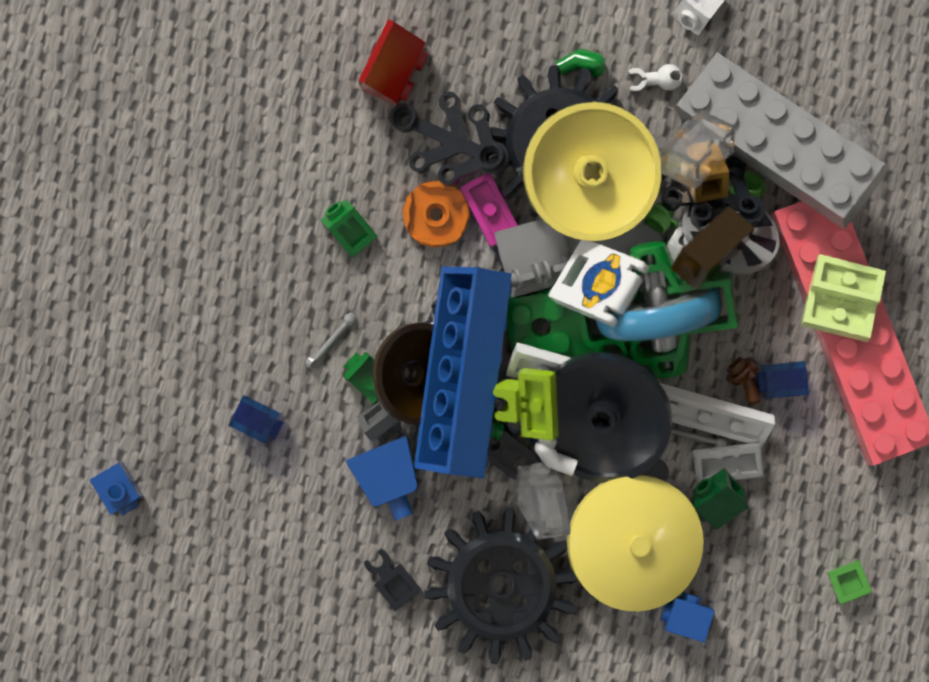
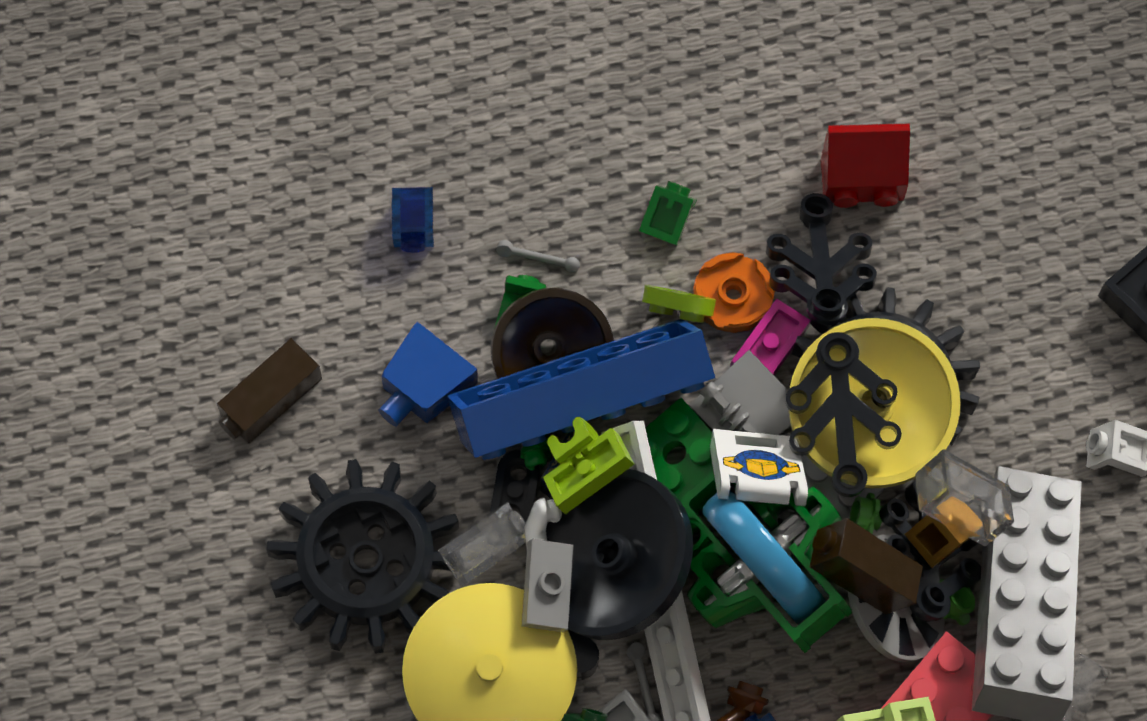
camera: 60 degrees right, 20 degrees down
blue brick [90,462,144,516] -> none
dark grey tile [357,400,401,444] -> none
black plate [364,548,422,611] -> none
green arm [555,49,607,77] -> none
white arm [629,64,683,92] -> none
none -> dark brown brick [217,338,322,444]
none -> light grey plate [522,539,573,632]
none -> lime plate [642,285,716,323]
none -> black plant [785,332,902,498]

